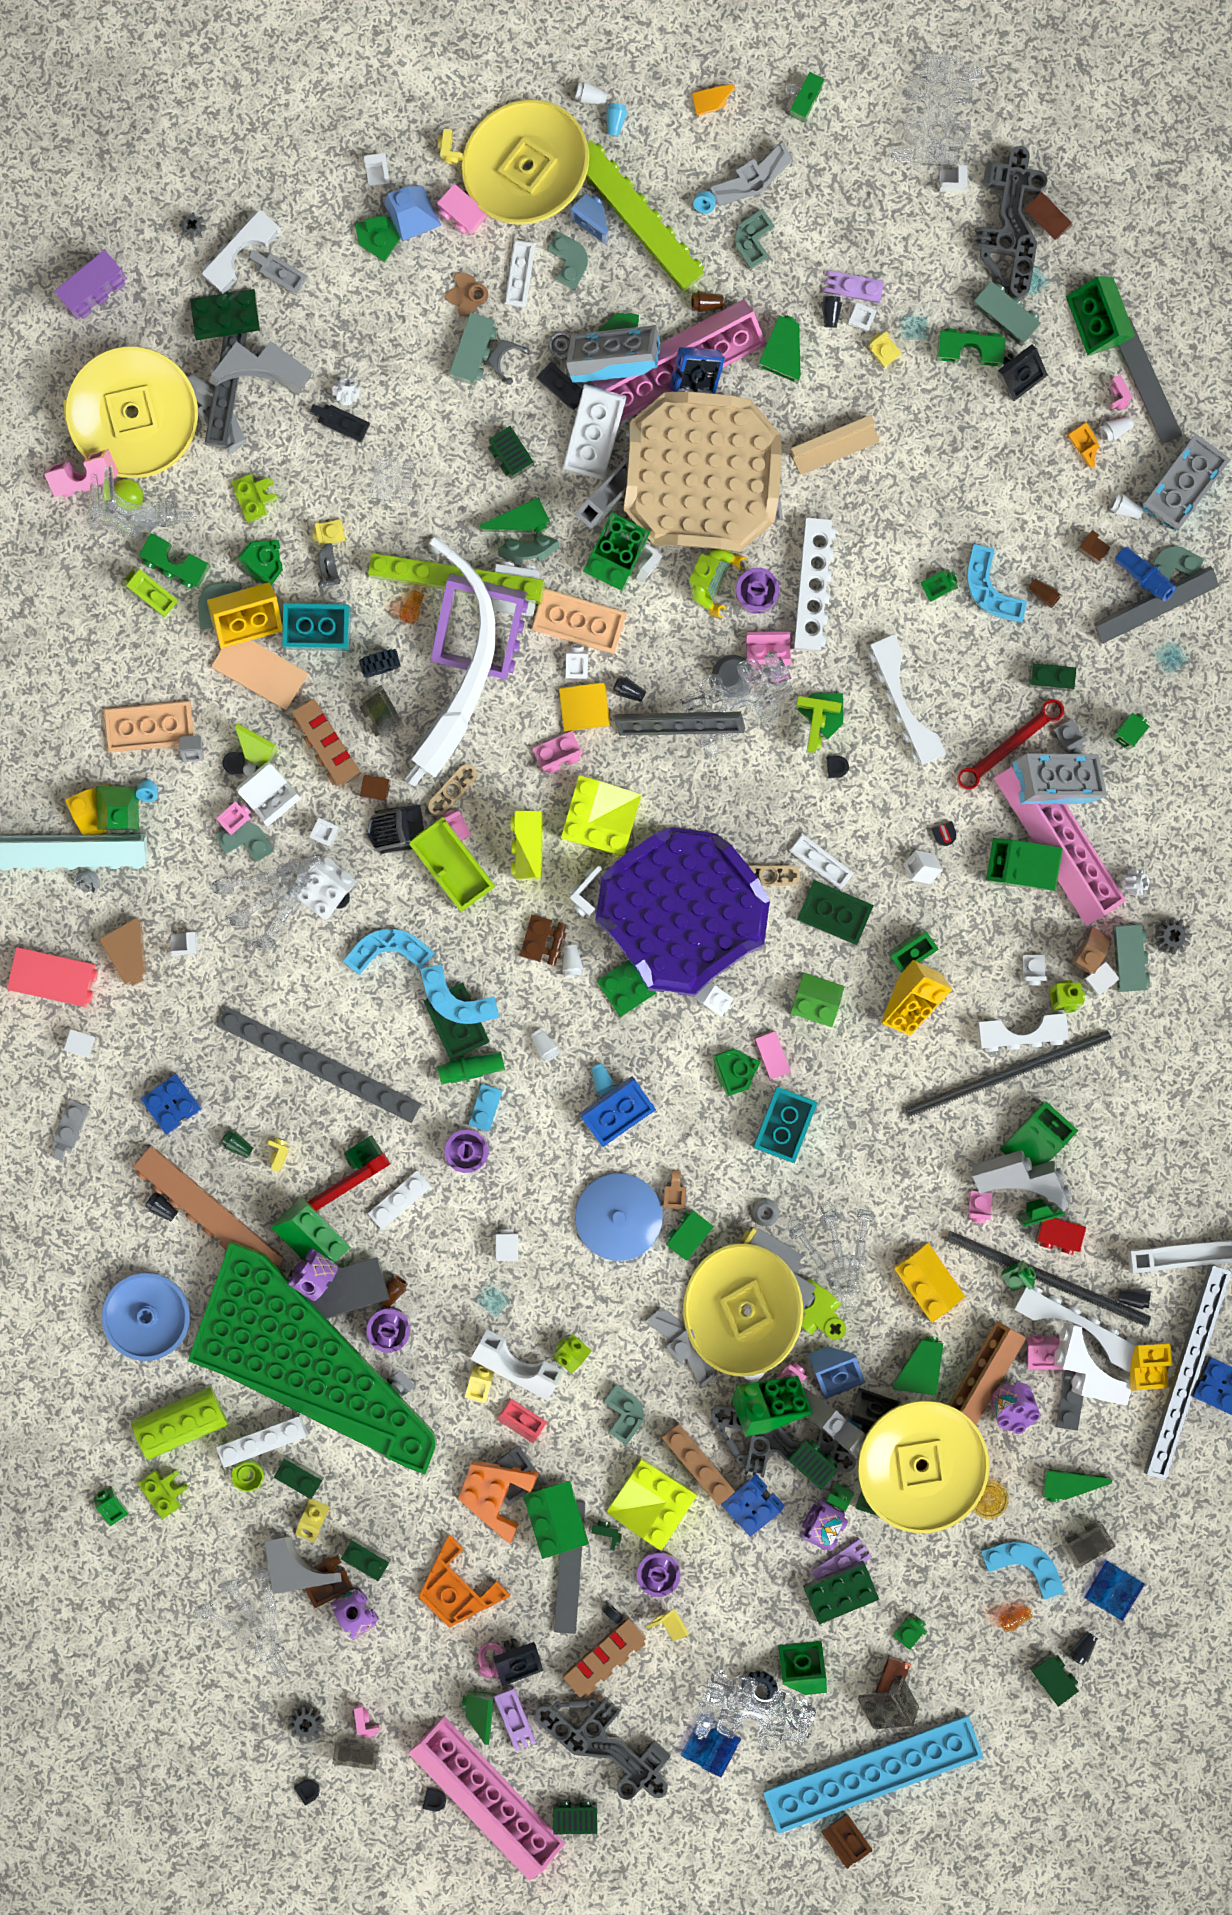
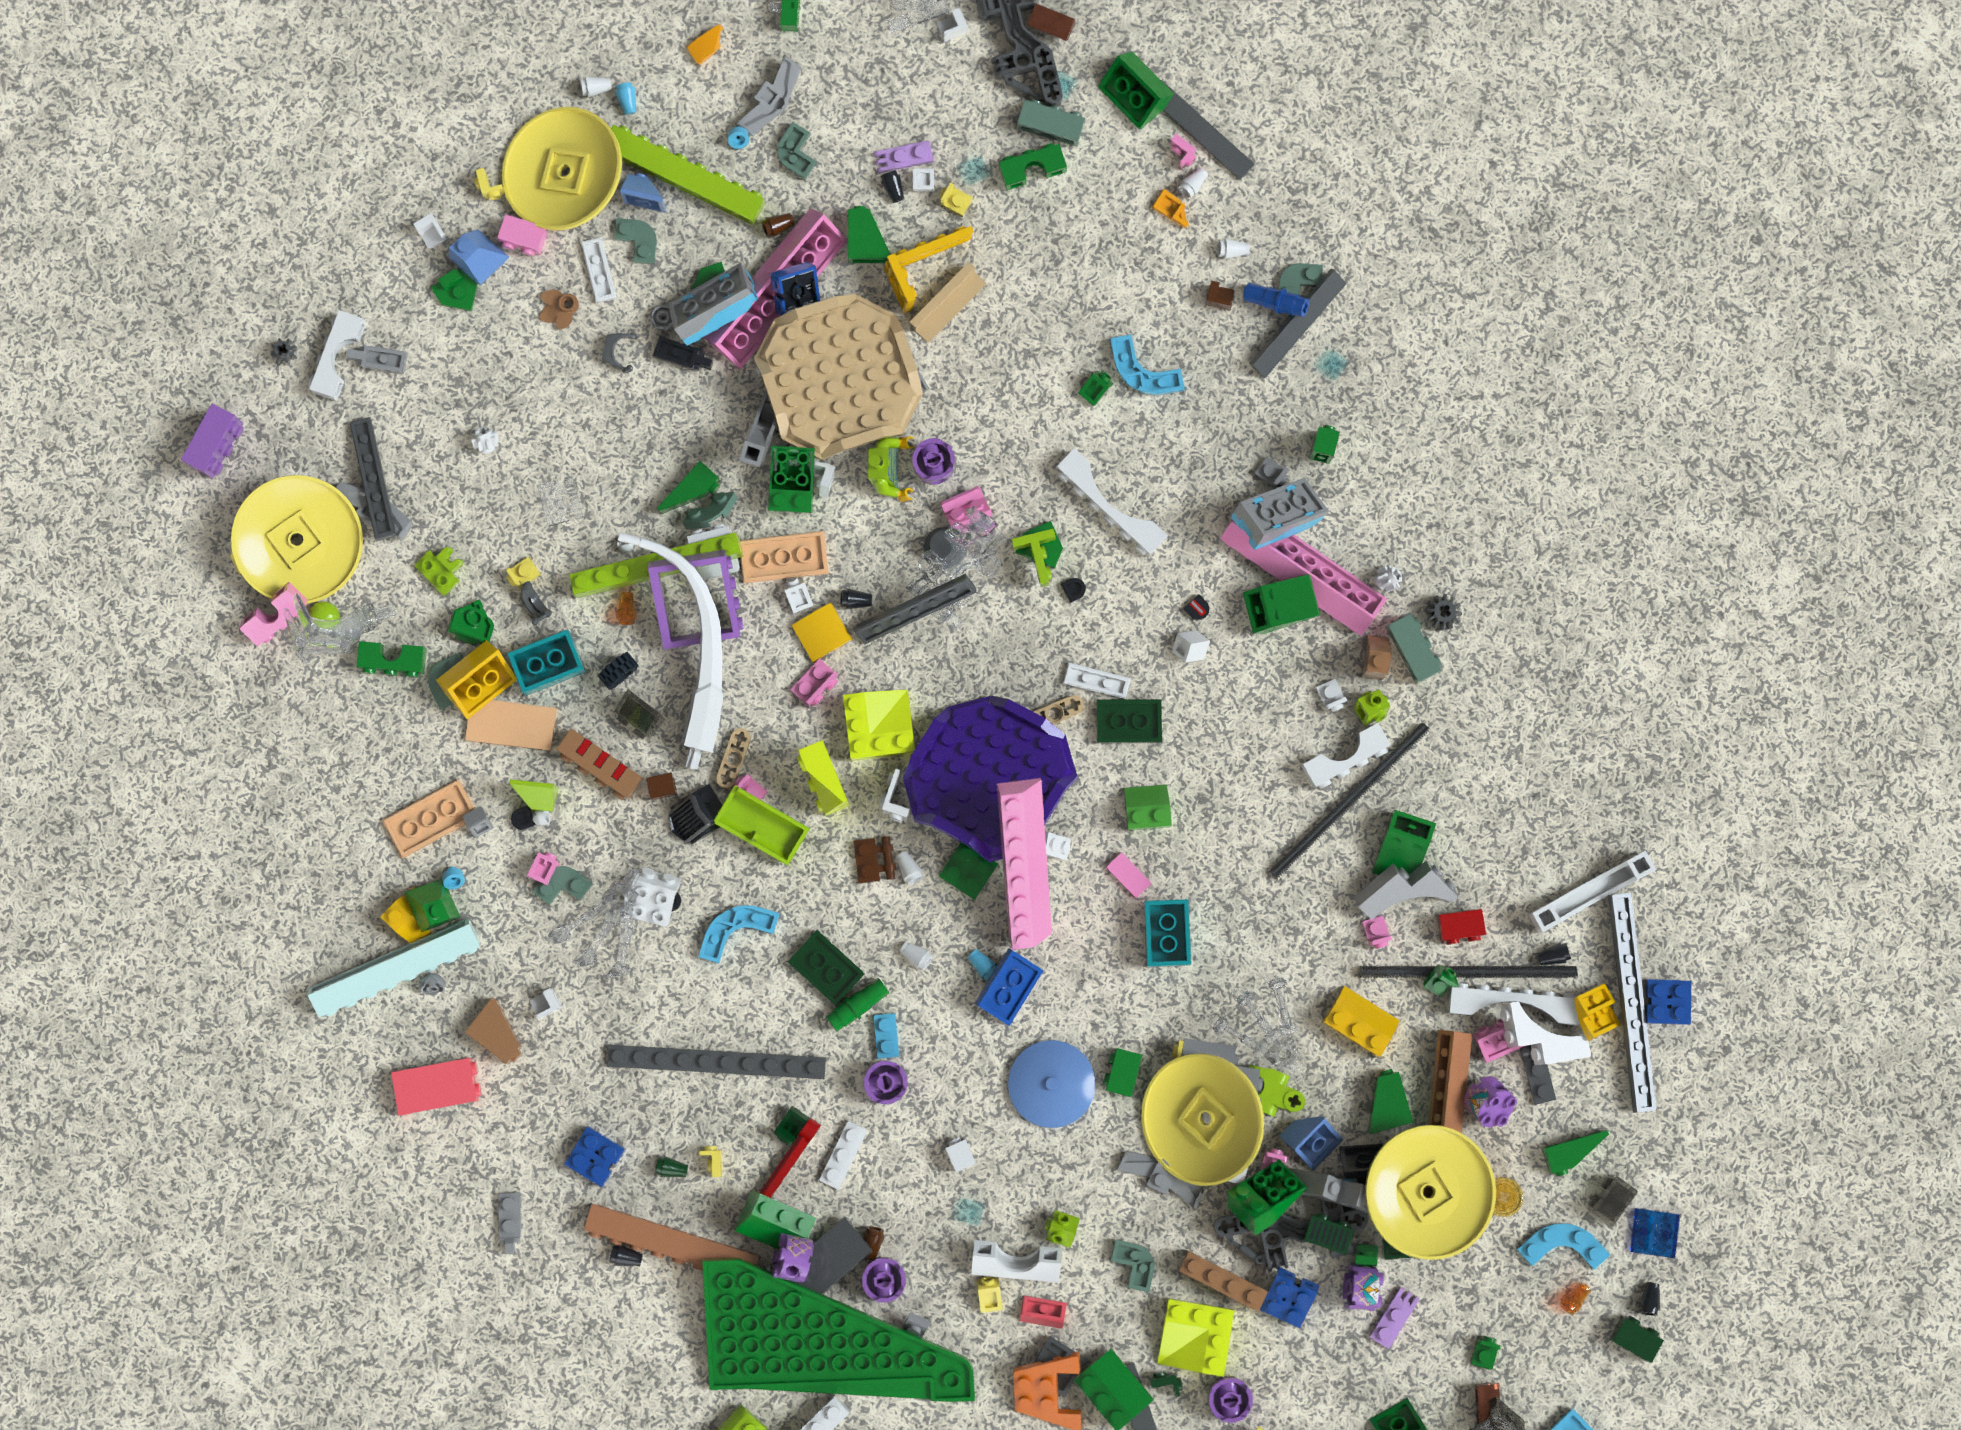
camera: 25 degrees left, 5 degrees down
white panel [64,1029,95,1058] -> none
medium blue dish [102,1273,190,1361] -> none
lime bracket [121,566,179,617] -> none
dark green plate [190,289,260,341] -> none
light grey arch [209,341,313,395] -> none
white bracket [236,762,301,827] -> none
black hinge [309,404,370,444] -> none
white panel [310,818,340,847] -> none
medium azure plate [420,964,500,1024] -> none
sand green brick [449,312,498,386] -> none
dark green brick [487,426,534,479] -> none
white tile [563,384,627,480] -> none
medium nougat plate [663,1170,687,1209] -> none
green plate [712,1048,761,1097] -> none
light grey plate [752,1199,779,1226] -> none
white brick [794,518,836,652] -> none
dark green plate [803,1560,880,1625] -> none
yellow slope [881,960,953,1036] -> none
green brick [887,928,939,973] -> none
red piece [957,699,1064,790] -> none
black tile [998,344,1048,401] -> none
green piece [1016,1199,1065,1227] -> none
reddish brown cone [1028,578,1062,608] -> none
dark green brick [1028,663,1077,692] -> none
white panel [1083,962,1119,996] -> none
light grey piece [1143,434,1231,531] -> none
none -> yellow bracket [883,226,973,314]
none -> bright pink slope [997,778,1052,950]

